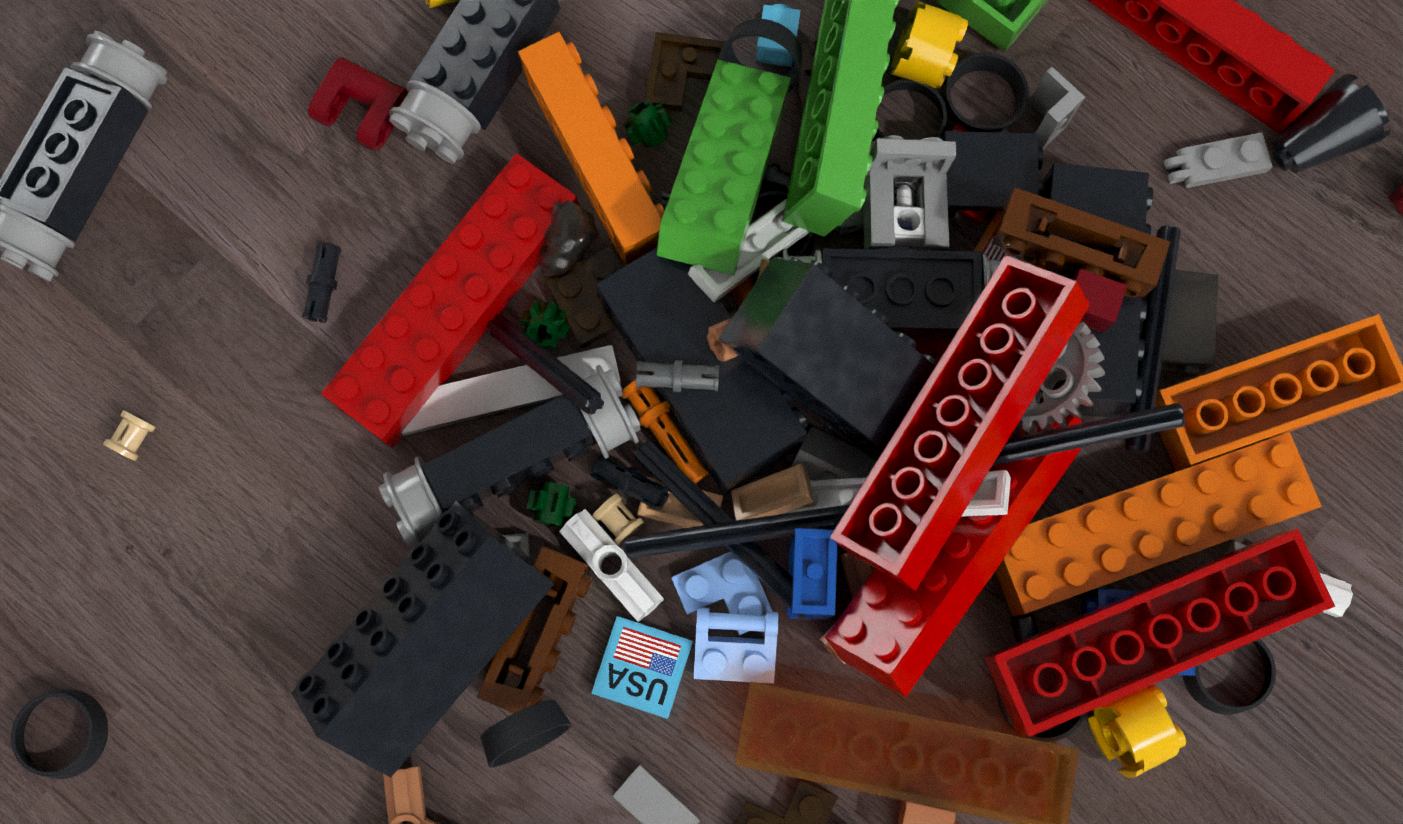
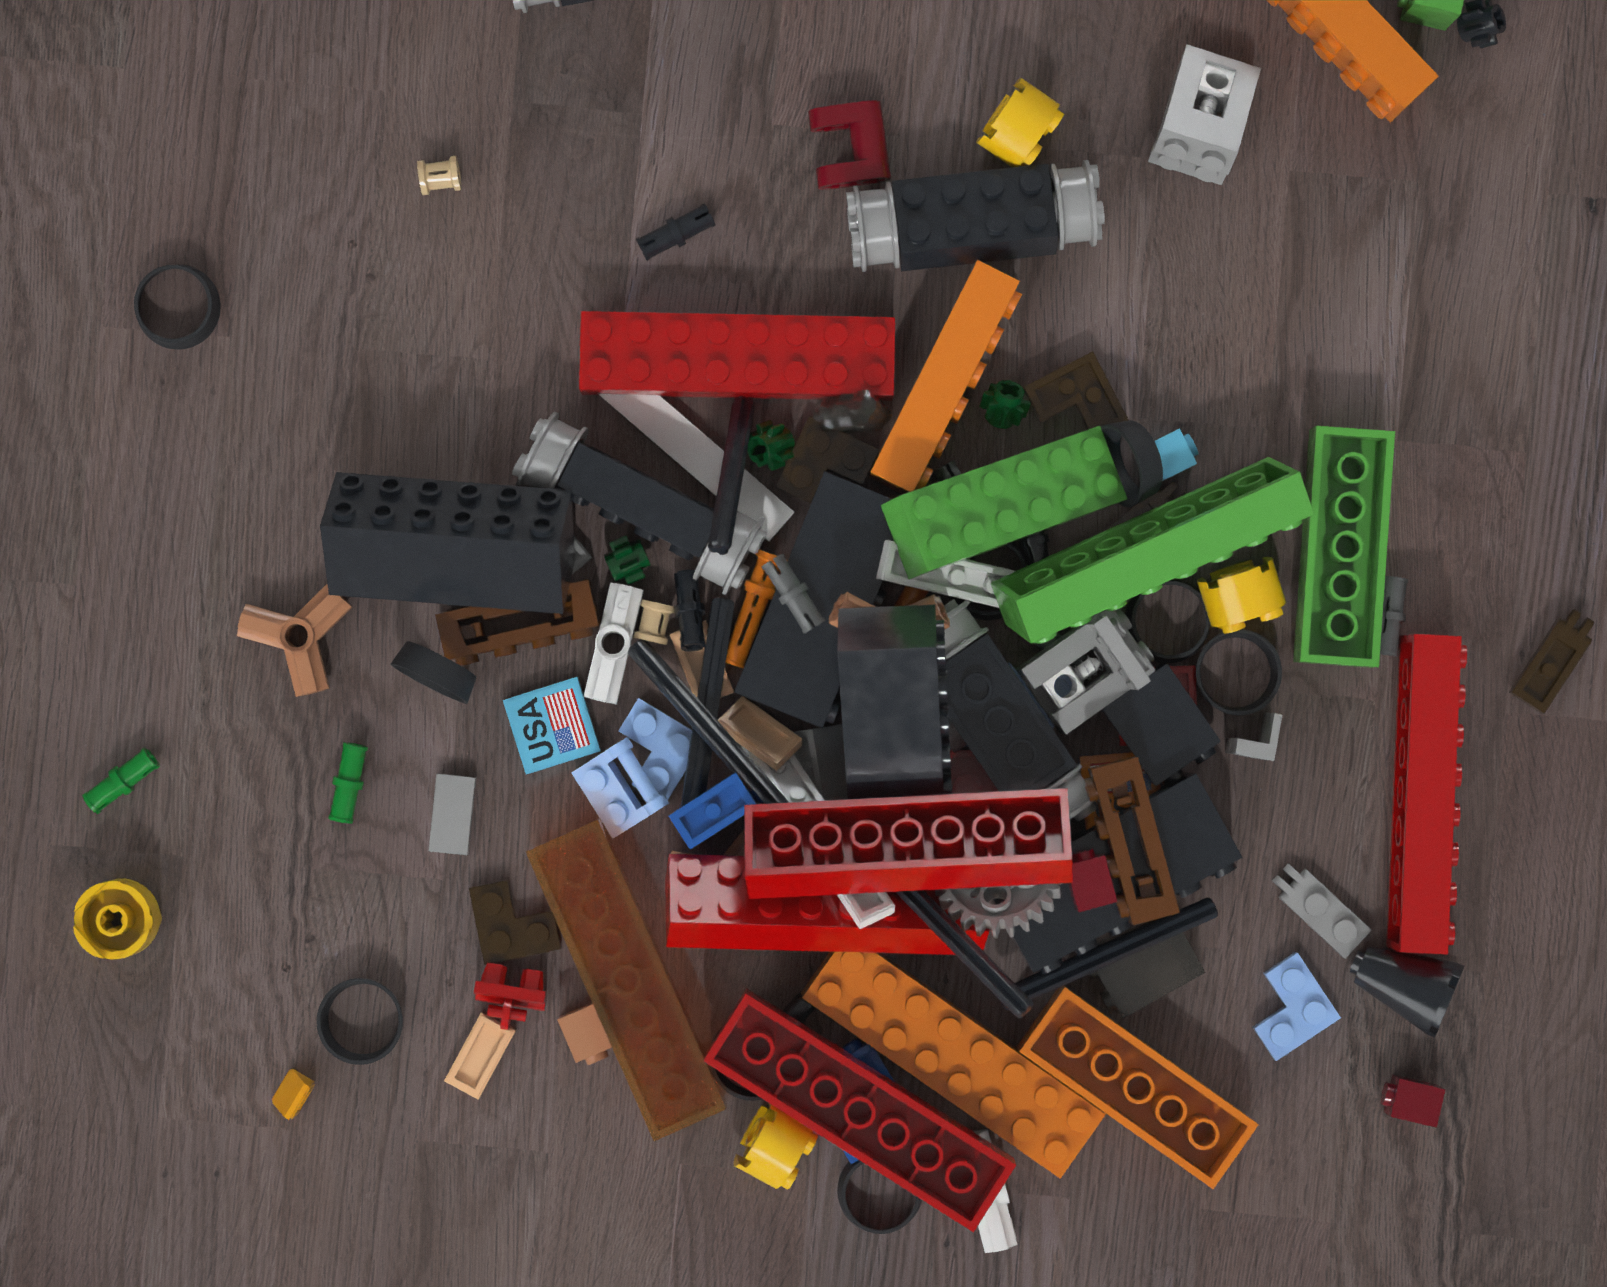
camera: 55 degrees right, 10 degrees up
none -> light blue plate [1252,952,1341,1061]

